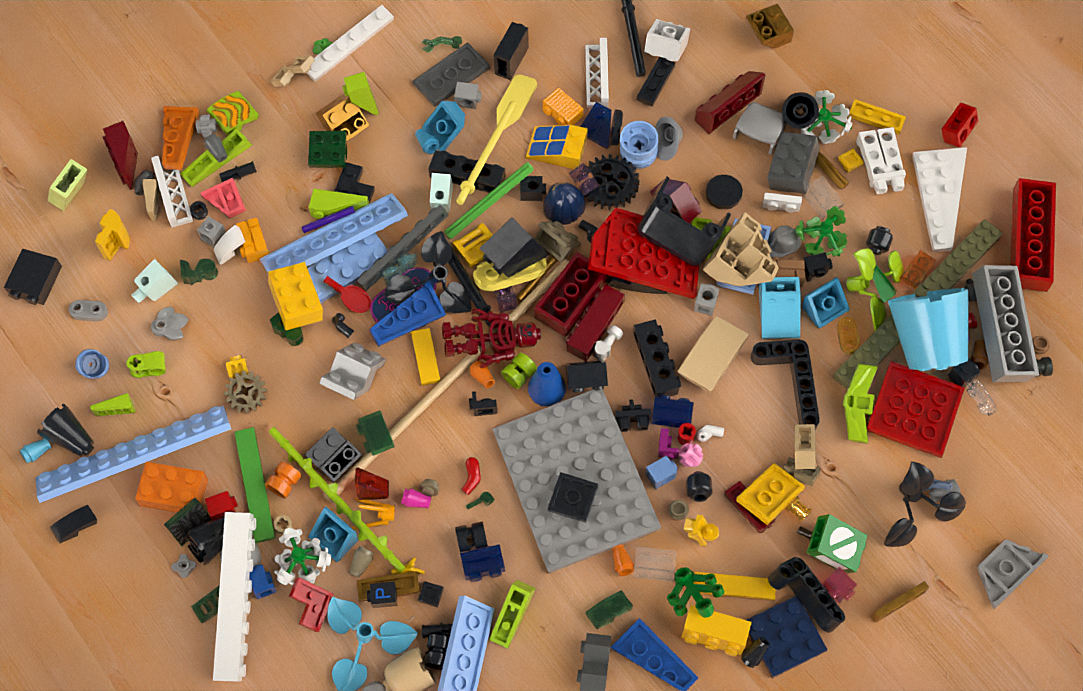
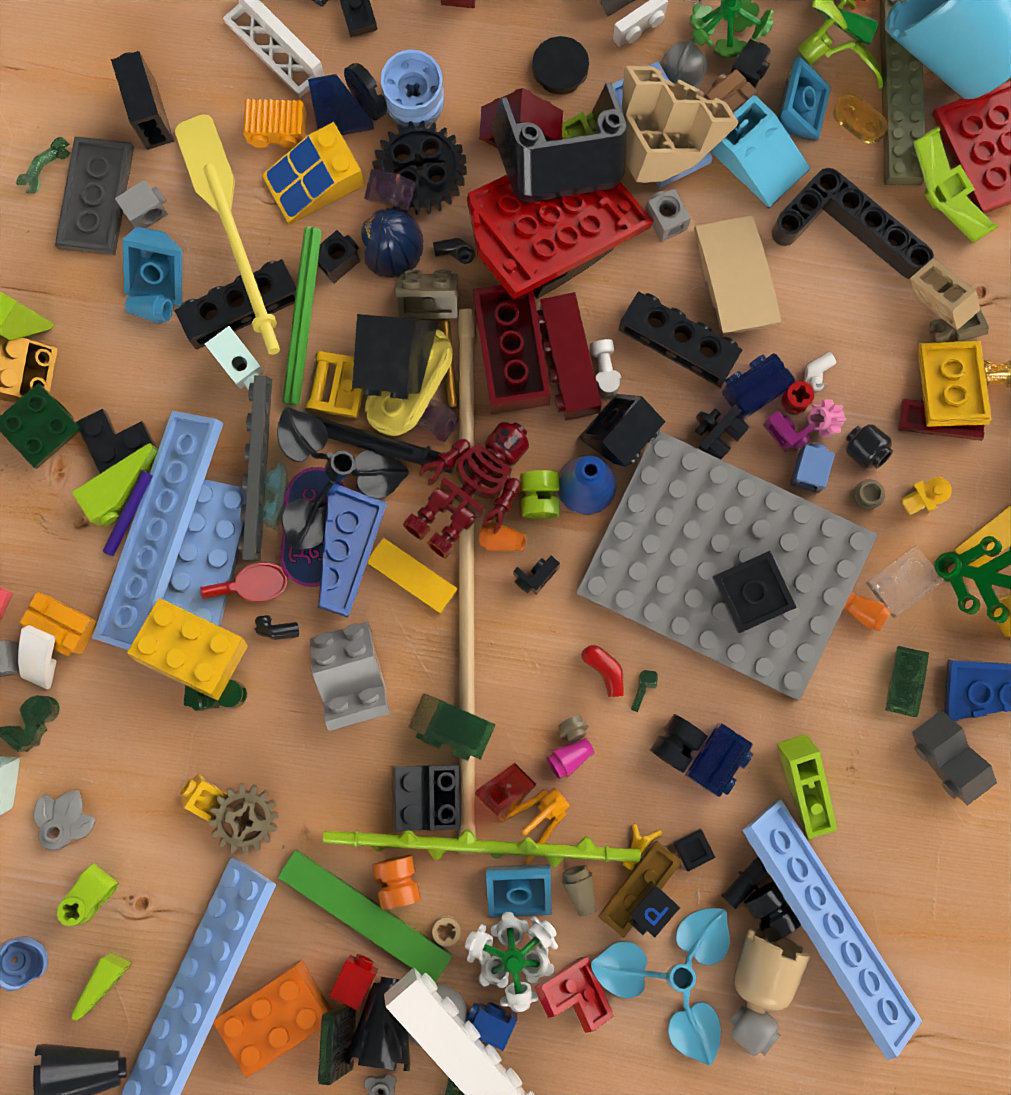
camera: 40 degrees left, 15 degrees up
light grey piece [655,116,683,161] -> none

